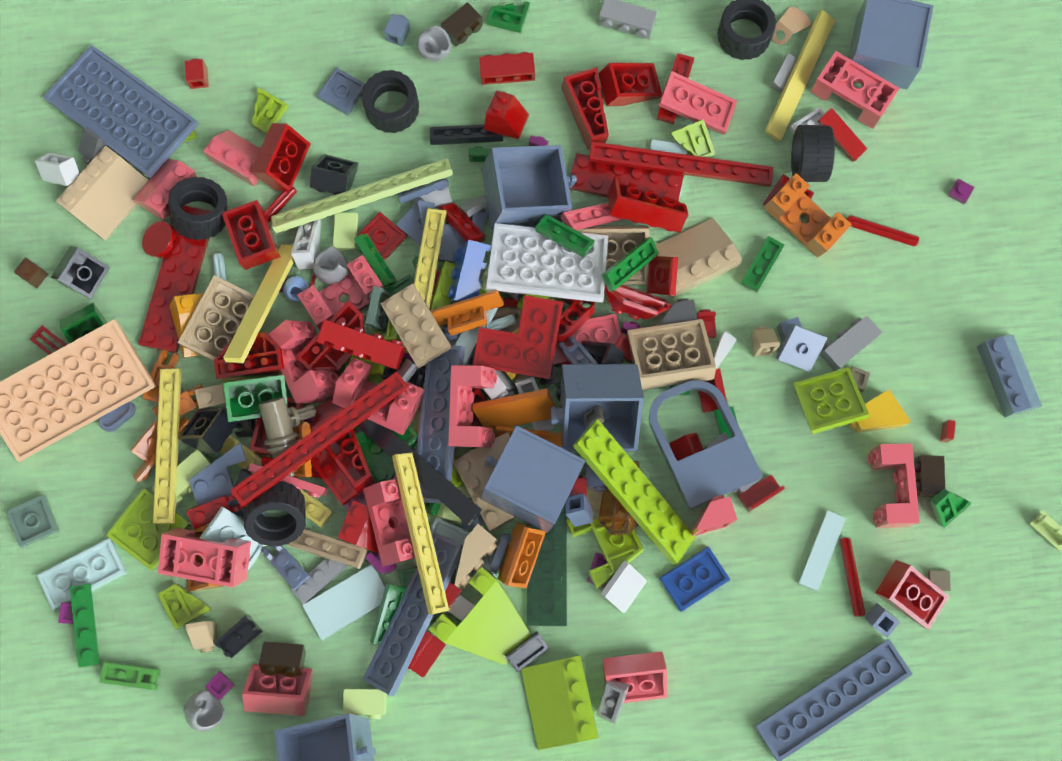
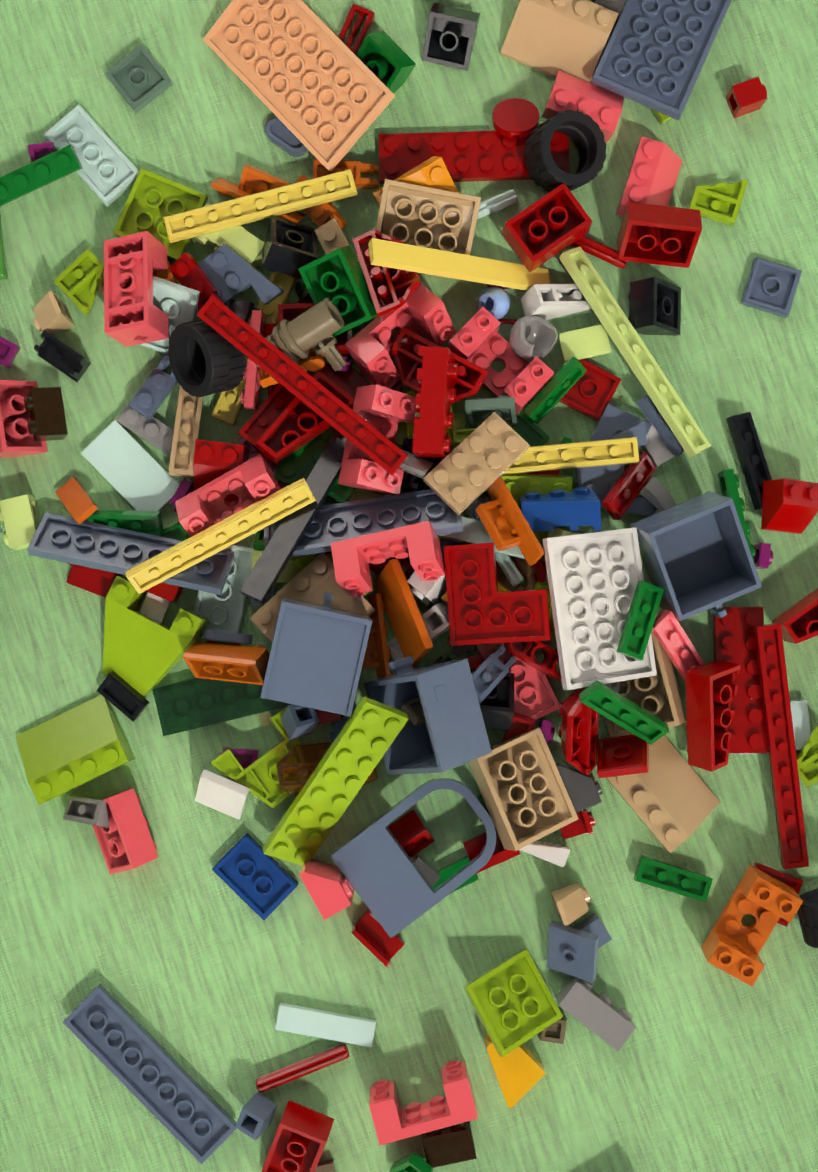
camera: 75 degrees right, 10 degrees up
black tyre [361,70,419,133] -> none
tan slope [454,524,498,588] -> none
red axle [847,215,919,247] -> none
red tile [940,420,956,443] -> none
none -> orange tile [55,477,98,524]

